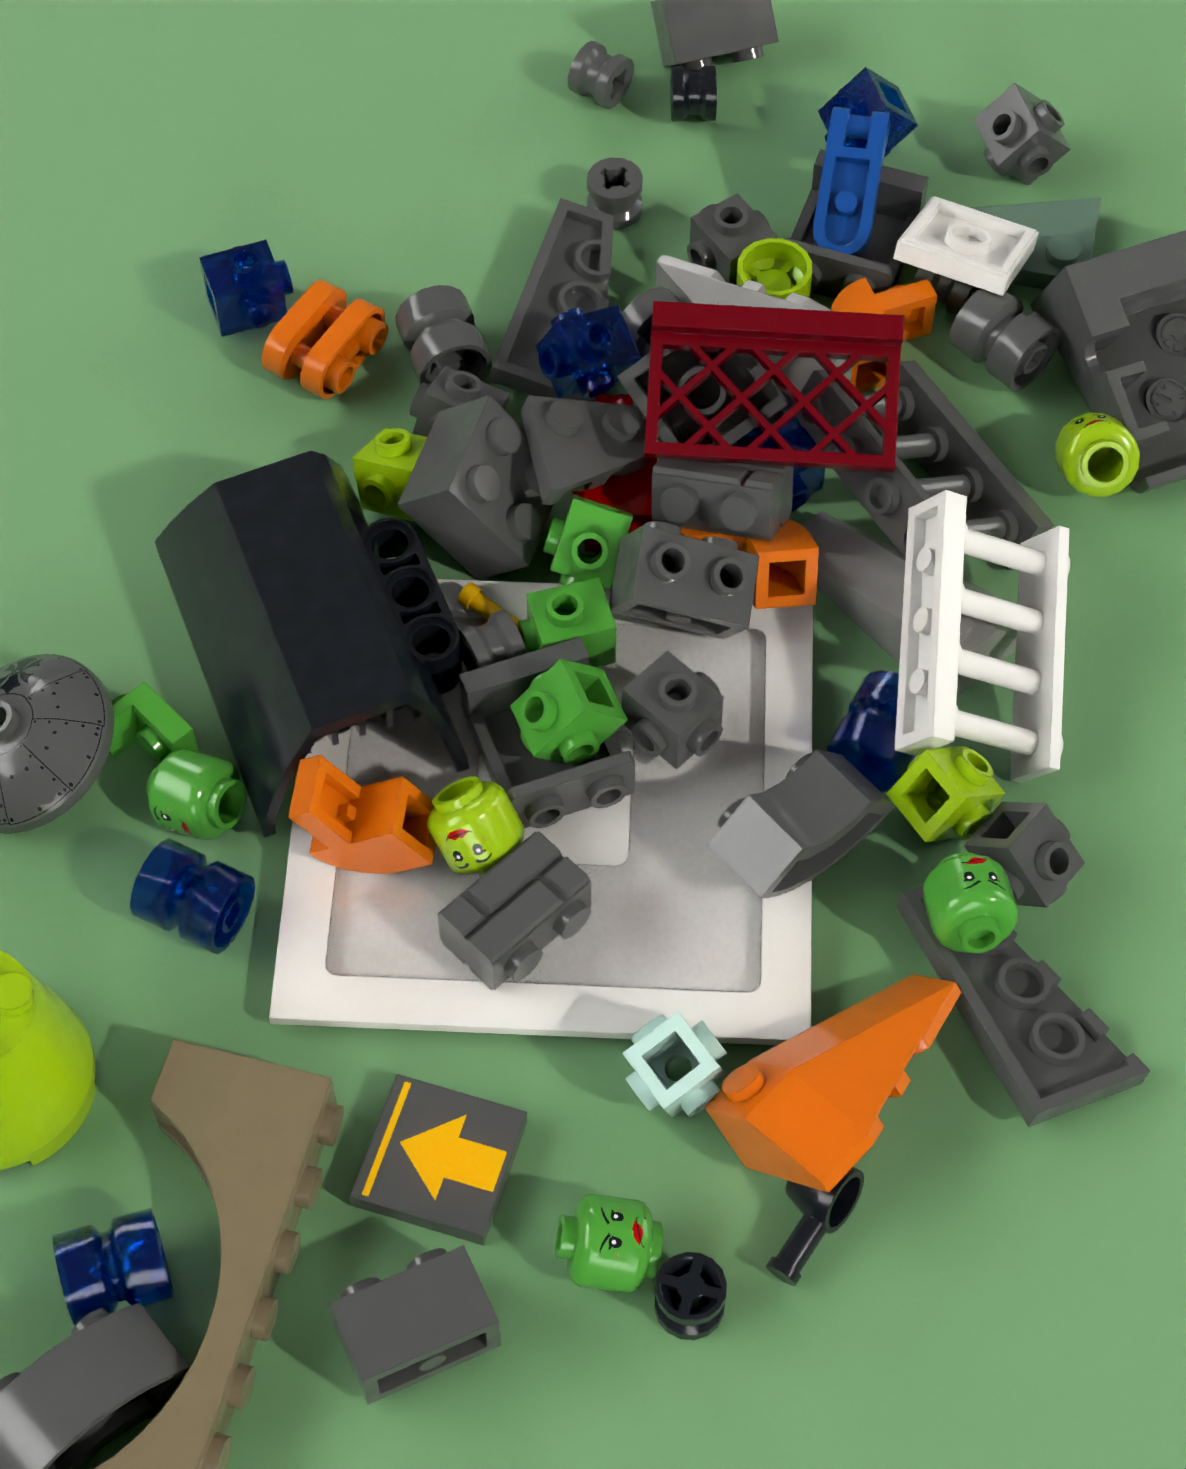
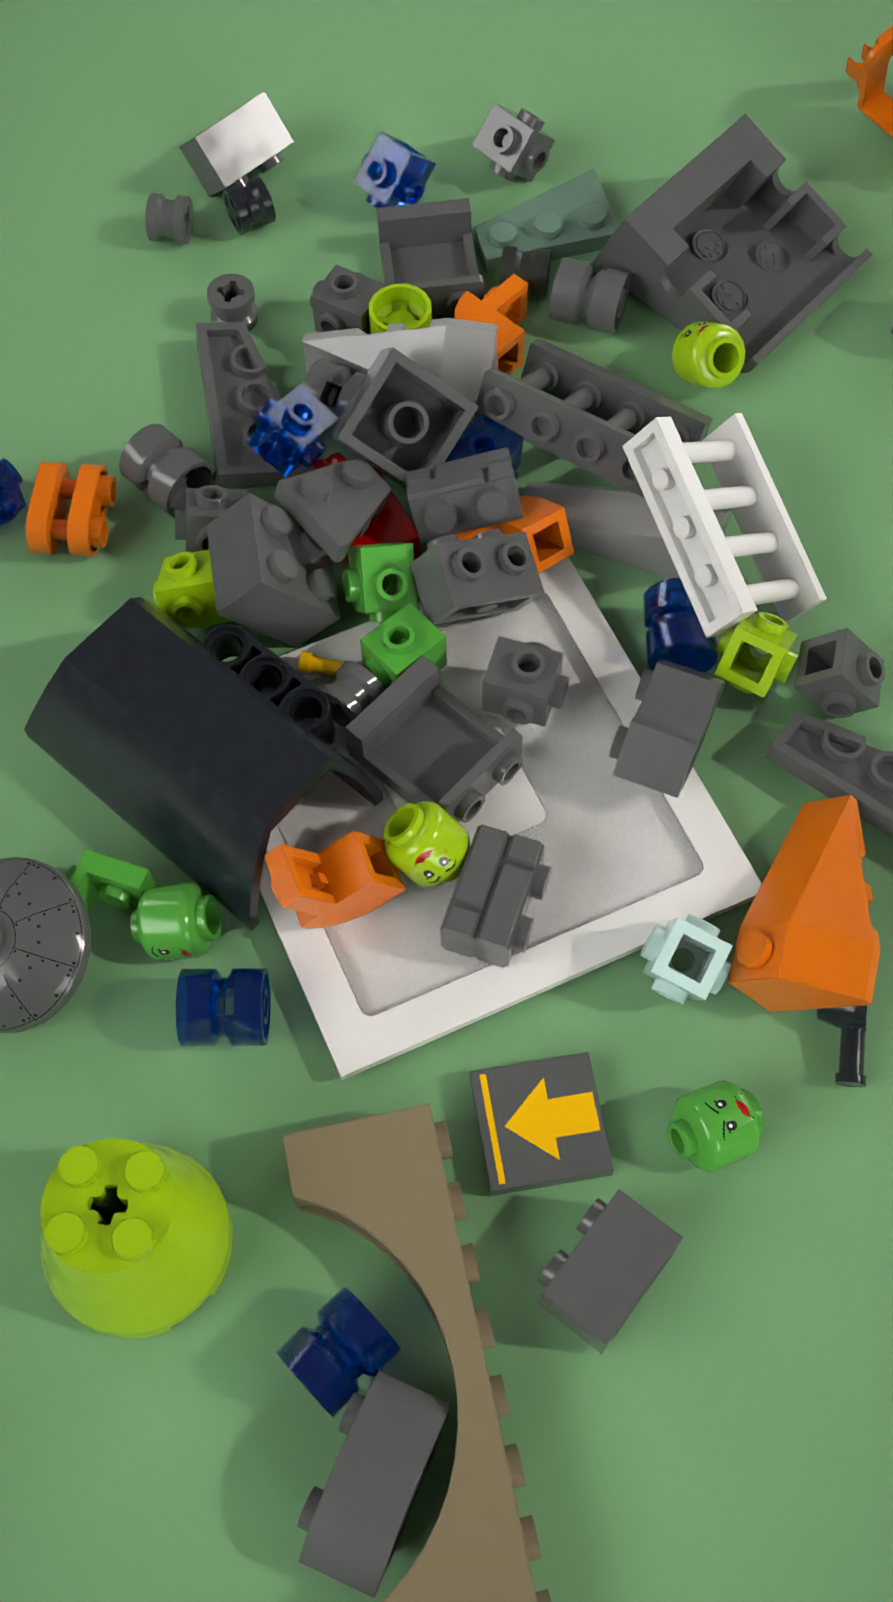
camera: 25 degrees left, 5 degrees up
bright green brick [510,658,628,766] -> none
dark red fence [644,301,905,472] -> none
black wheel [654,1252,727,1340] -> none
blue plate [813,107,891,257] -> none
white tile [893,196,1039,296] -> none
bright green head [923,852,1018,953] -> none

